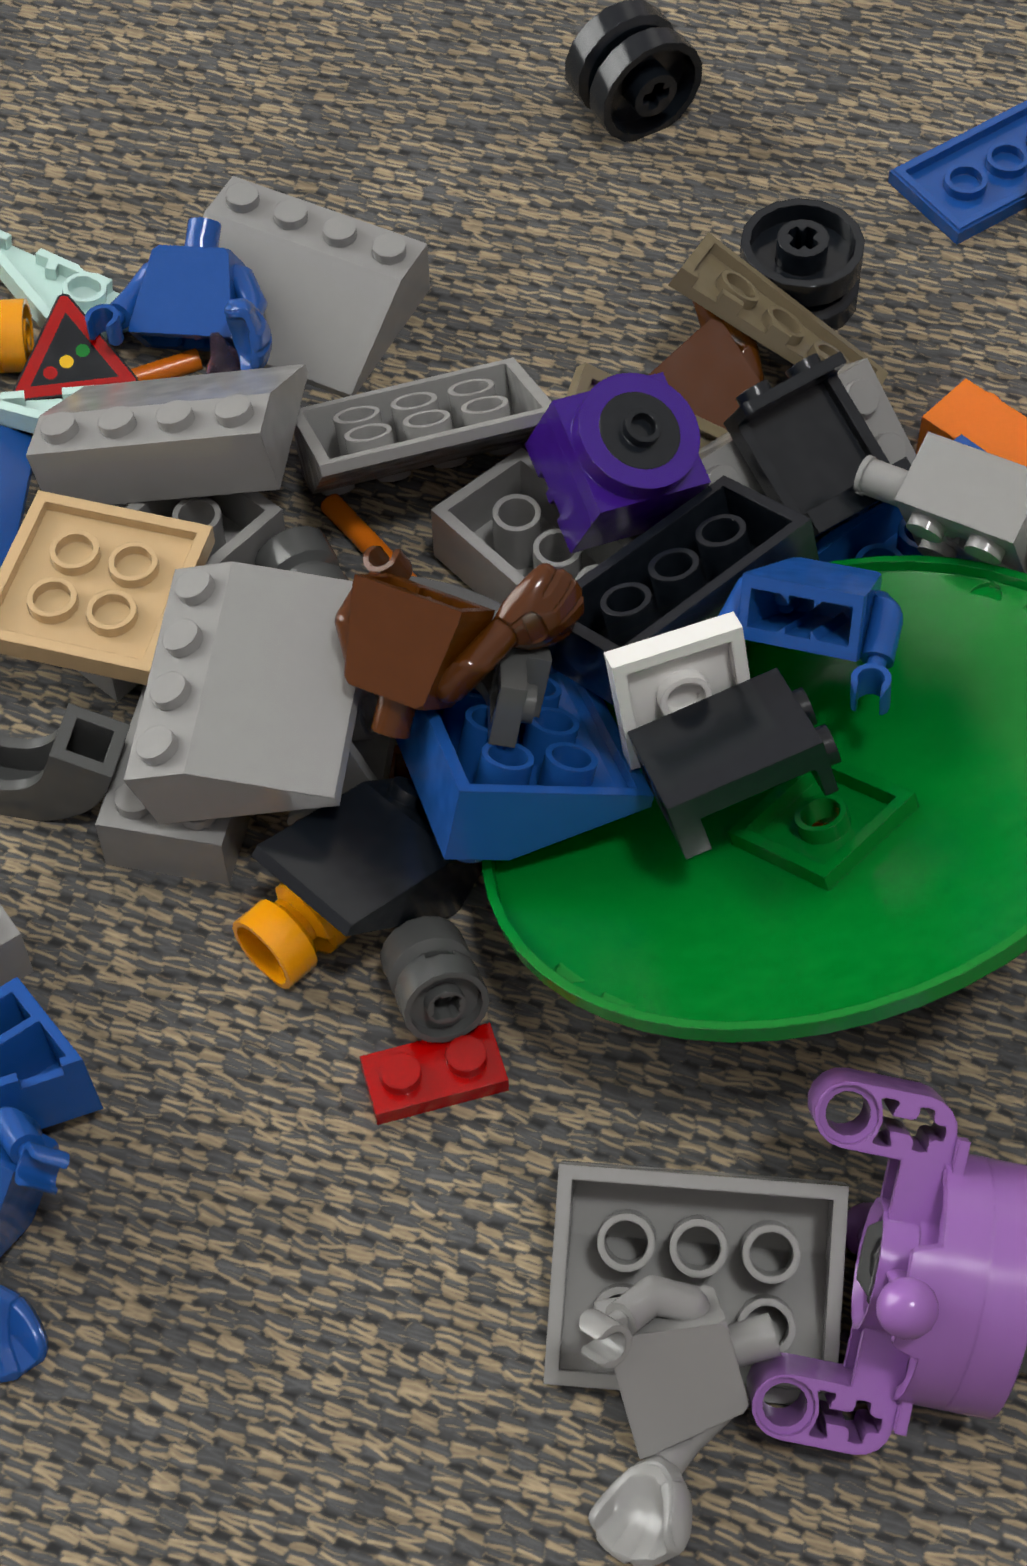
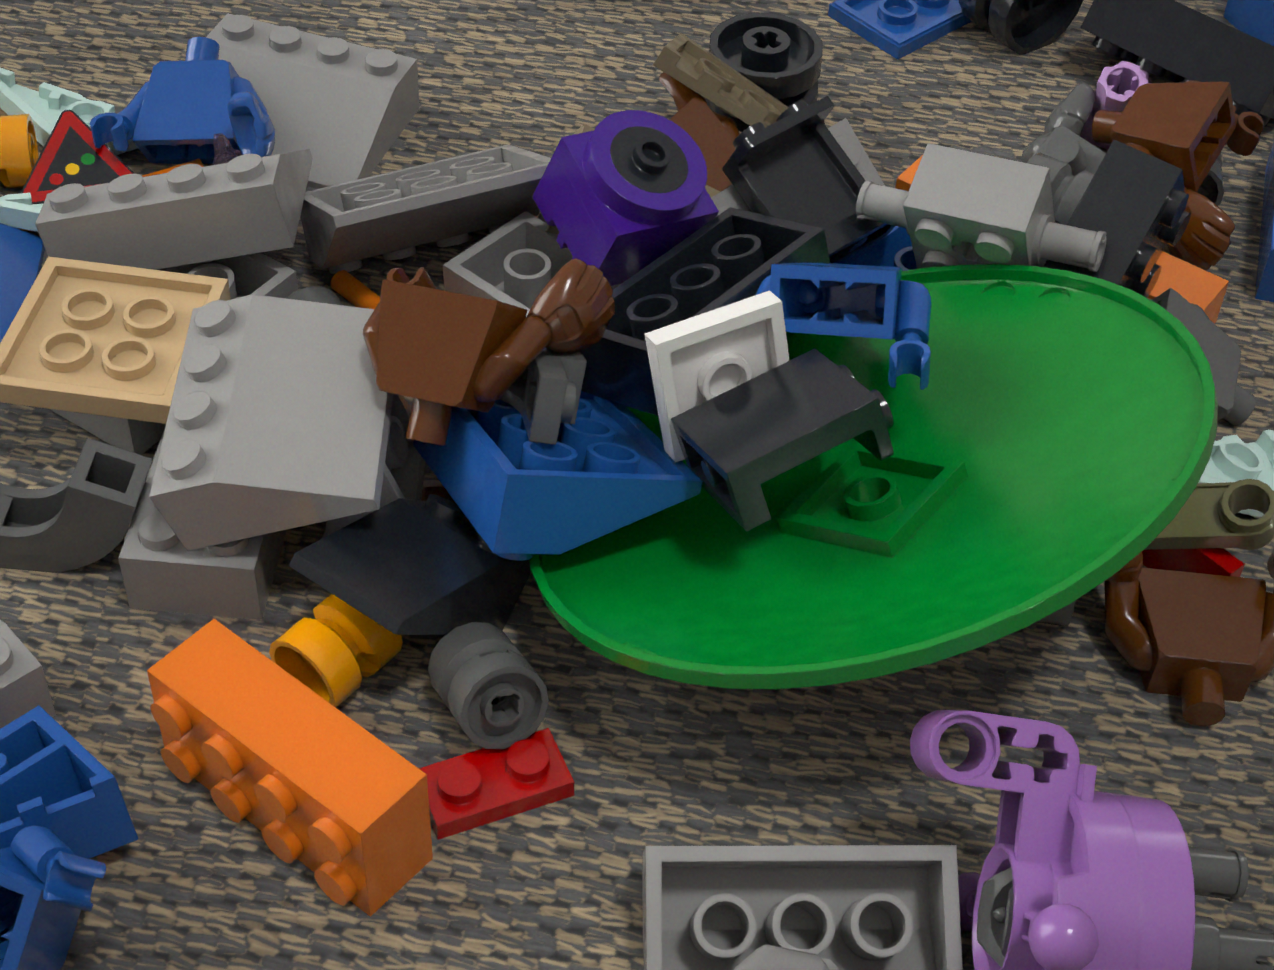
camera: 10 degrees left, 10 degrees down
none -> orange brick [147,619,433,917]

